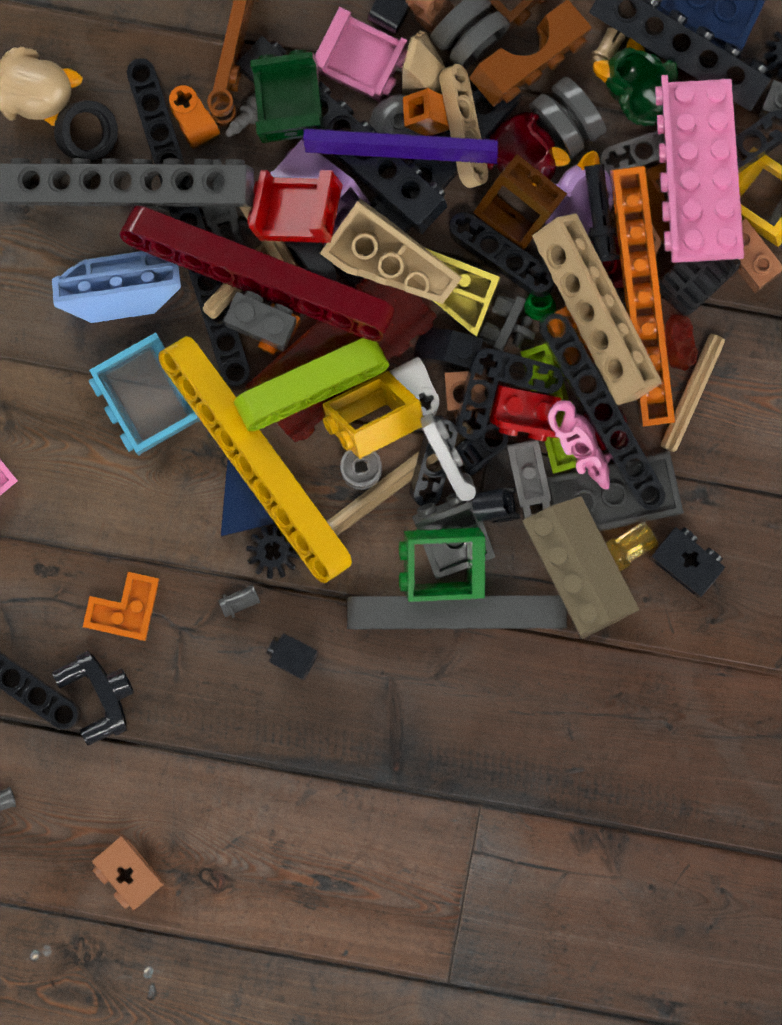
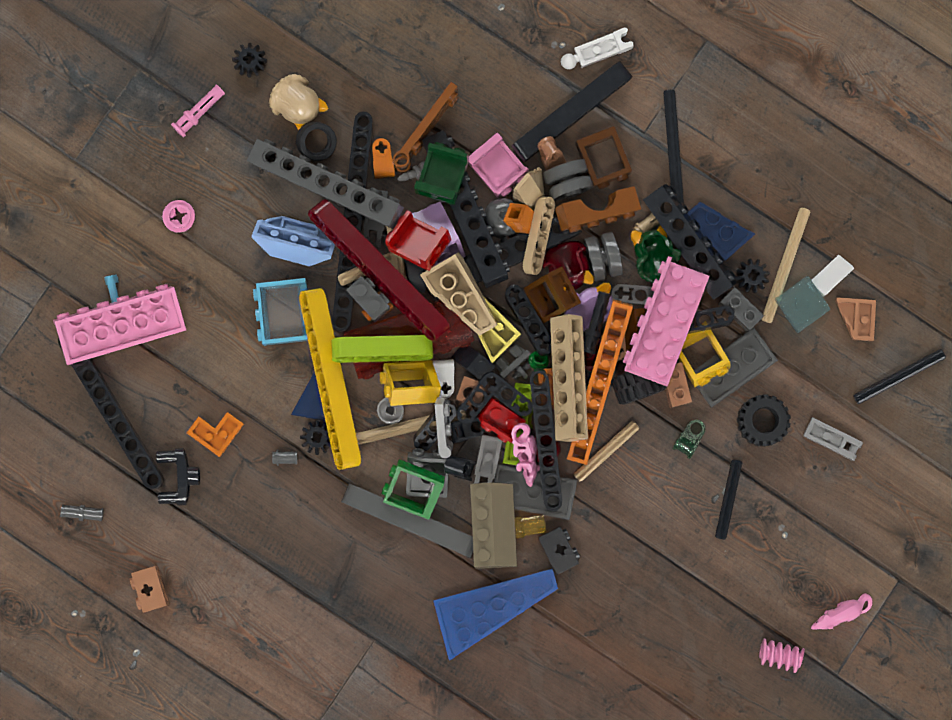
camera: 20 degrees right, 0 degrees up
black brick [266,633,320,681] -> none
dark purple tile [303,129,498,164] -> none
clear red plate [664,314,698,371] -> none
none -> blue wing [433,569,558,661]

